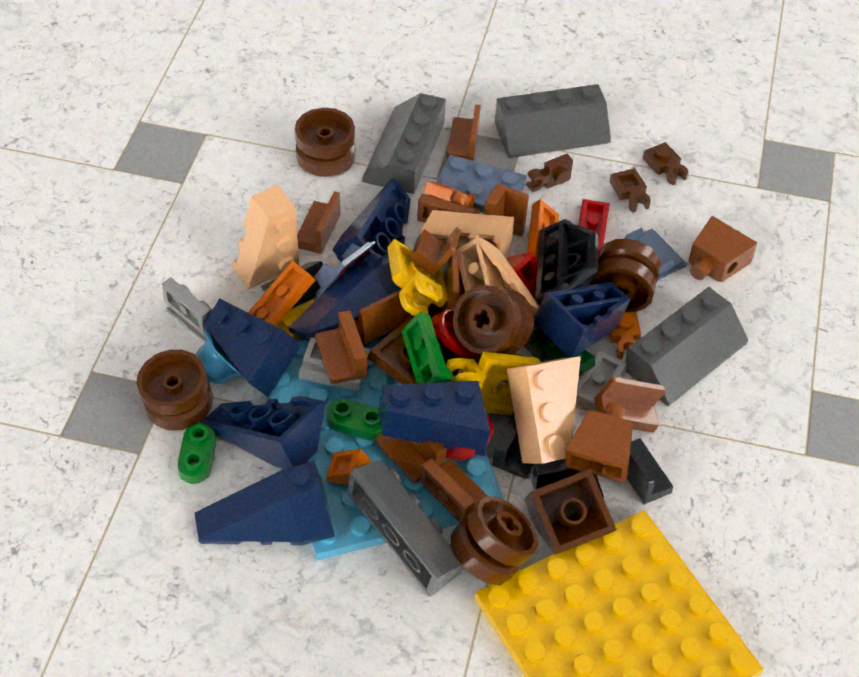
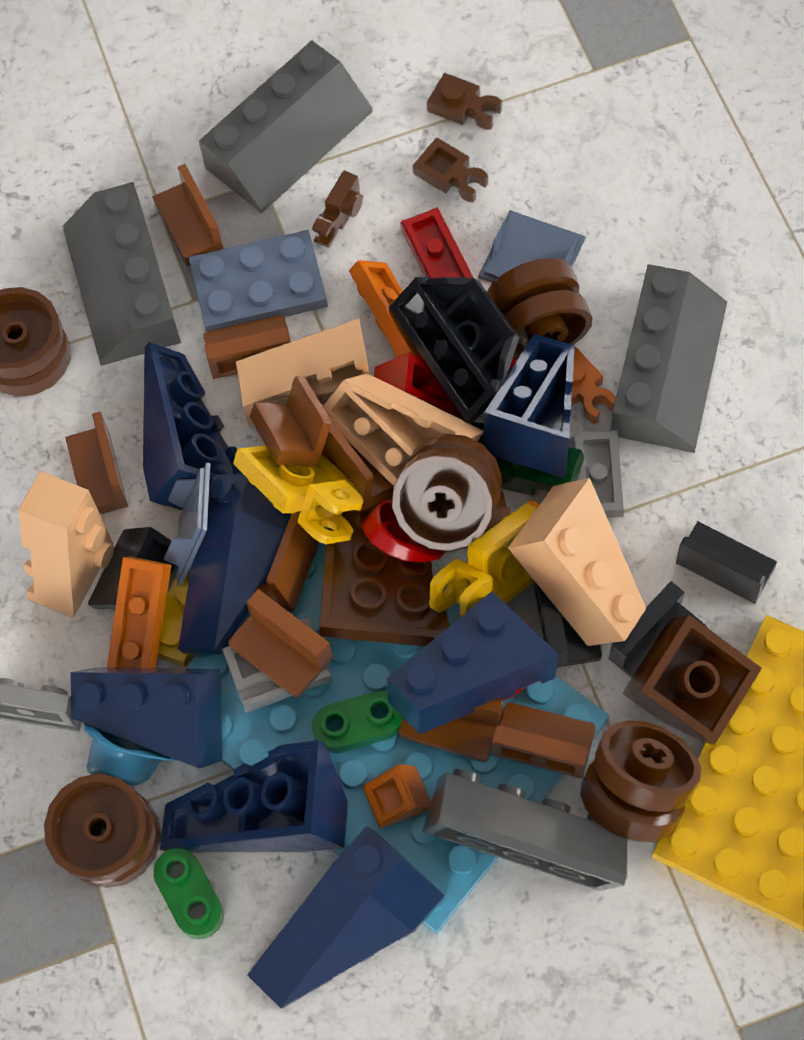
camera: 25 degrees left, 15 degrees up
green plate [401,311,453,384] -> none
orange plate [423,181,476,207] -> none
dark orange panel [484,183,529,237] -> none
dark orange torso [566,403,633,483] -> none
dark orange panel [594,377,666,433] -> none
dark orange torso [688,216,758,282] -> none

